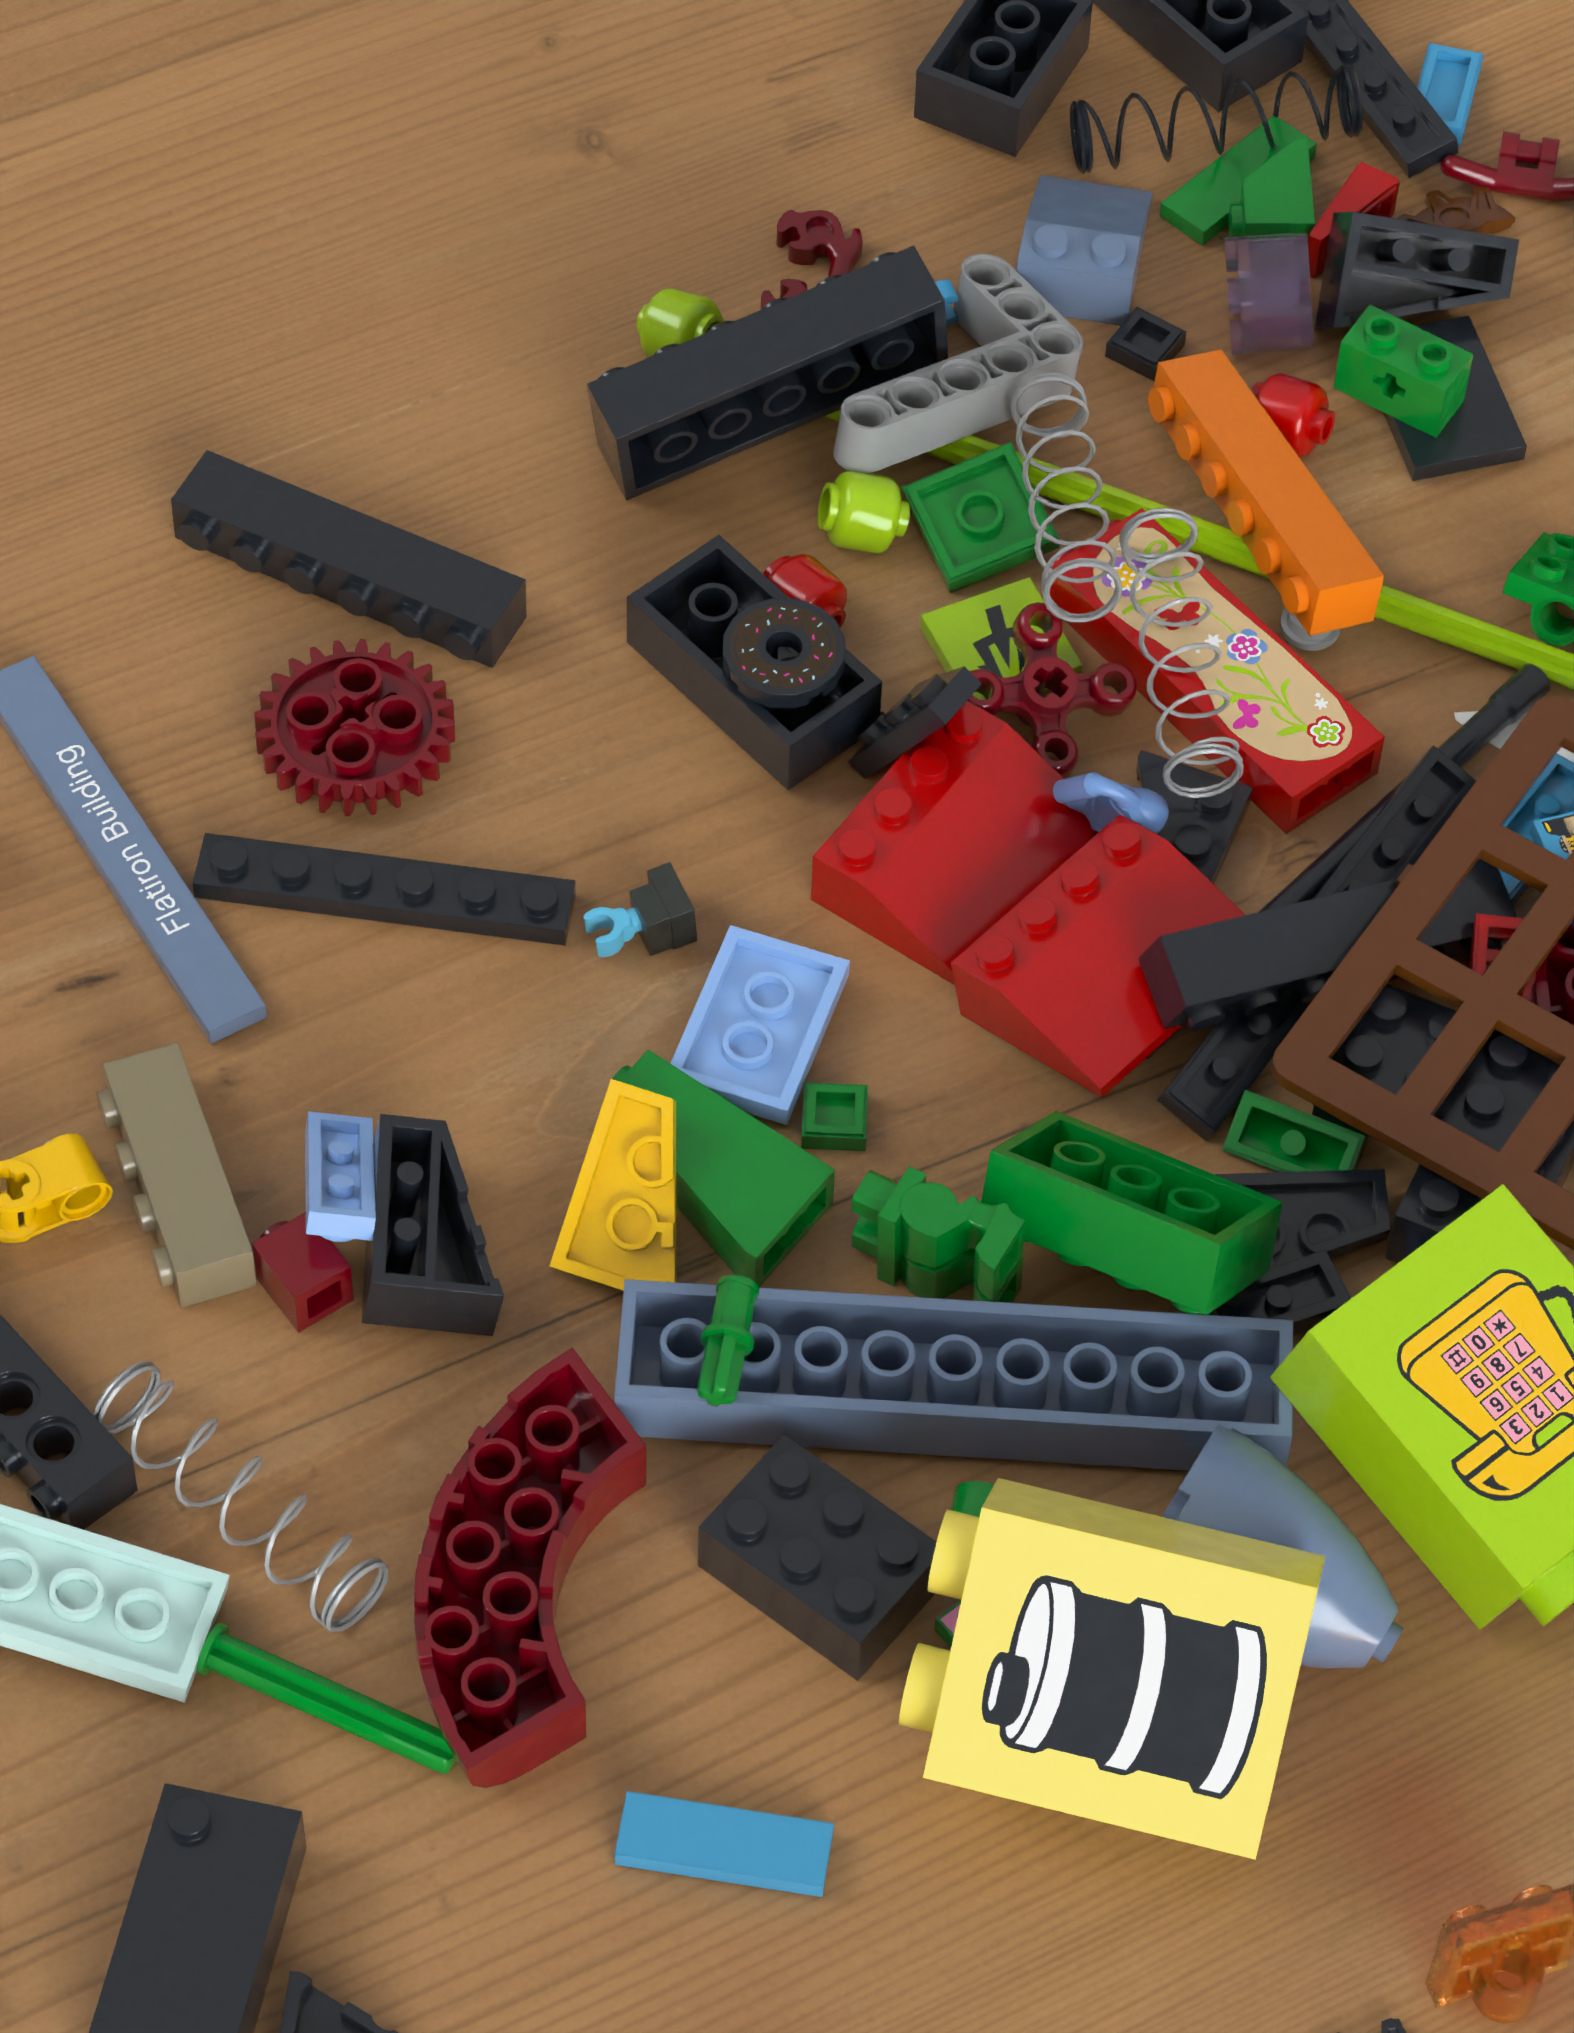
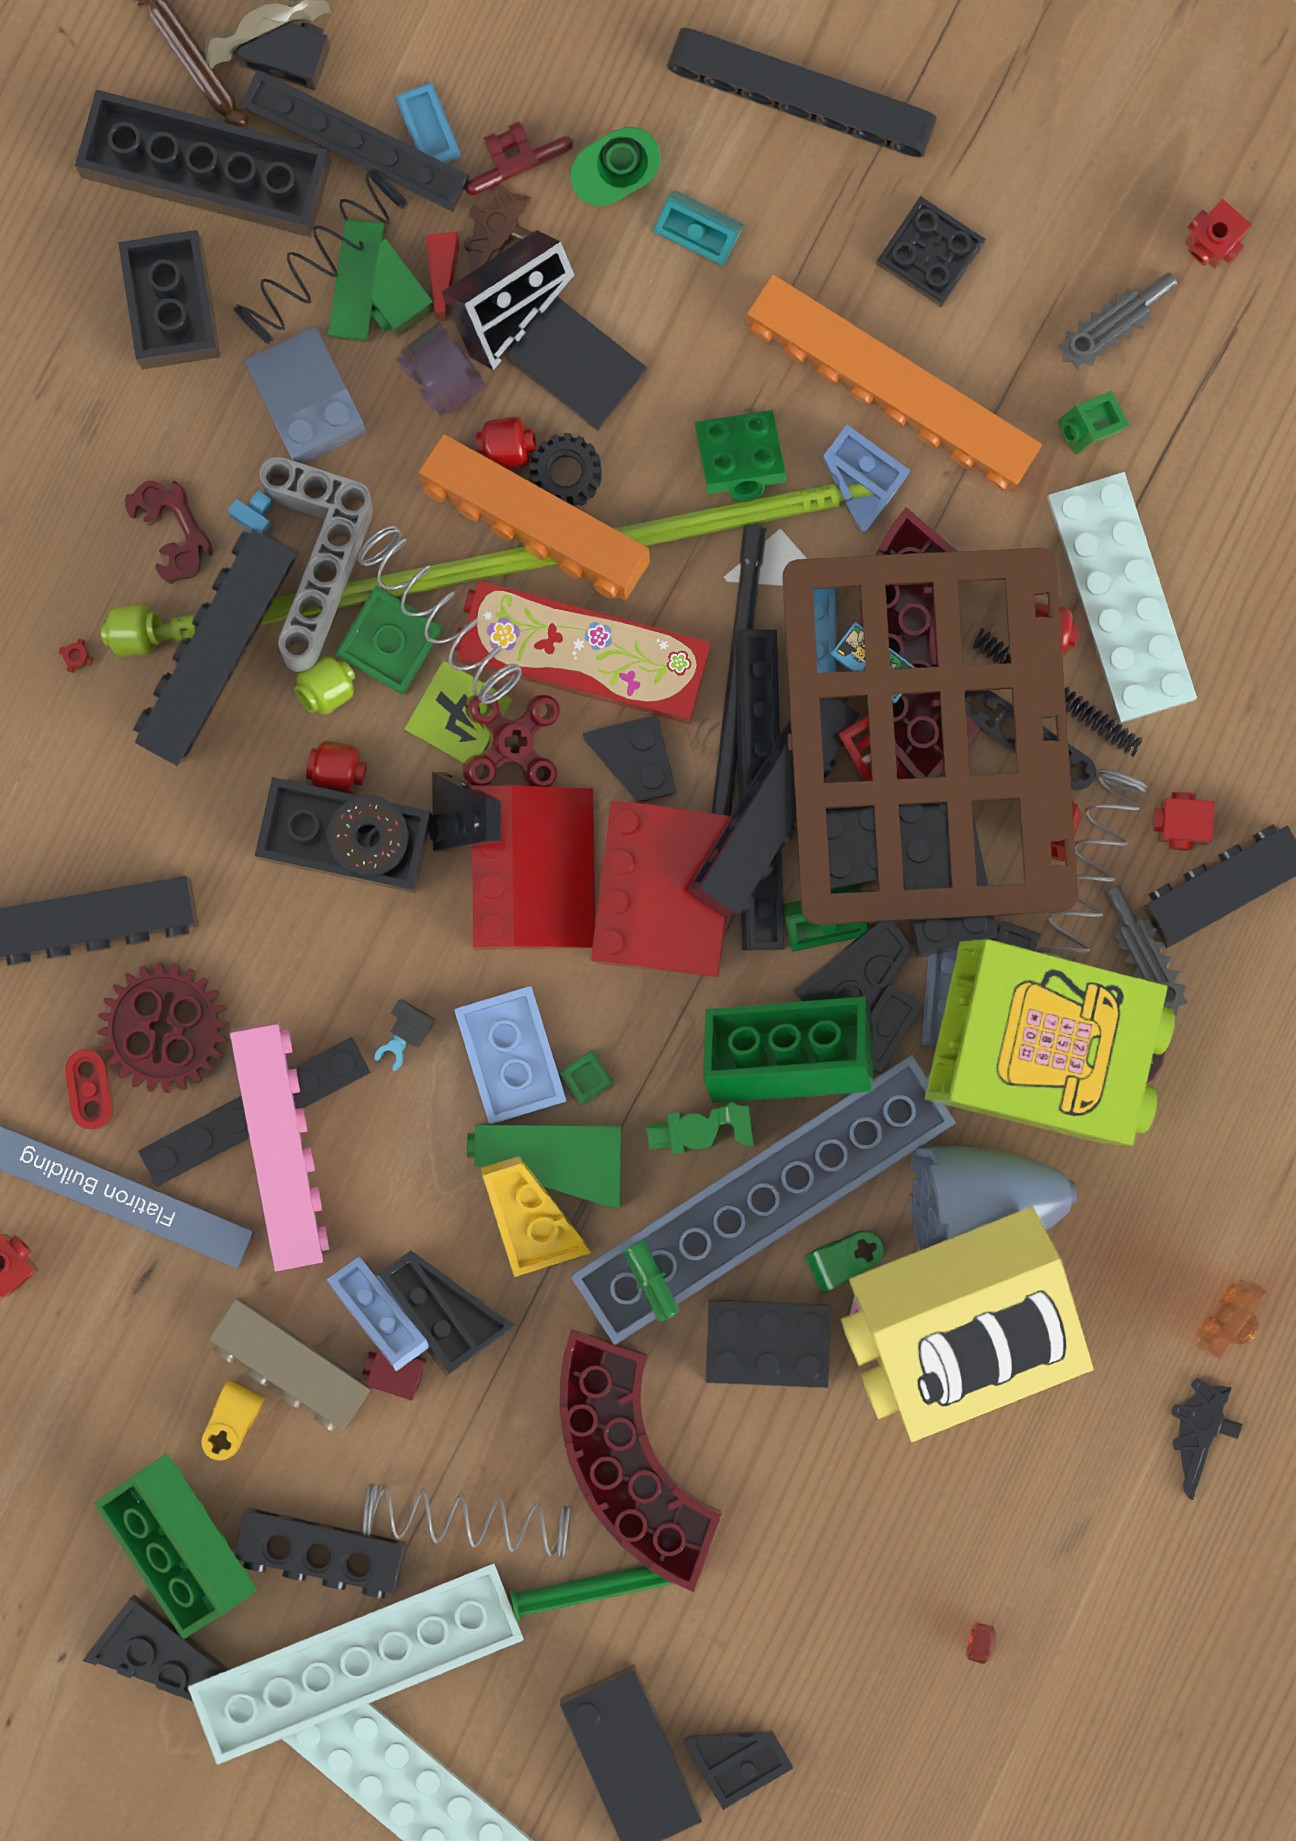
camera: 35 degrees left, 30 degrees up
dark azure tile [614,1791,834,1897] -> none
medium blue piece [1053,772,1169,834] -> none
black tile [1105,307,1186,382] -> none
light grey piece [1119,508,1244,798] -> none
green brick [1333,304,1473,438] -> none
none -> red piece [59,639,93,673]
none -> red plate [65,1049,113,1130]
none -> bright pink brick [230,1020,330,1271]
none -> black tyre [530,433,602,506]

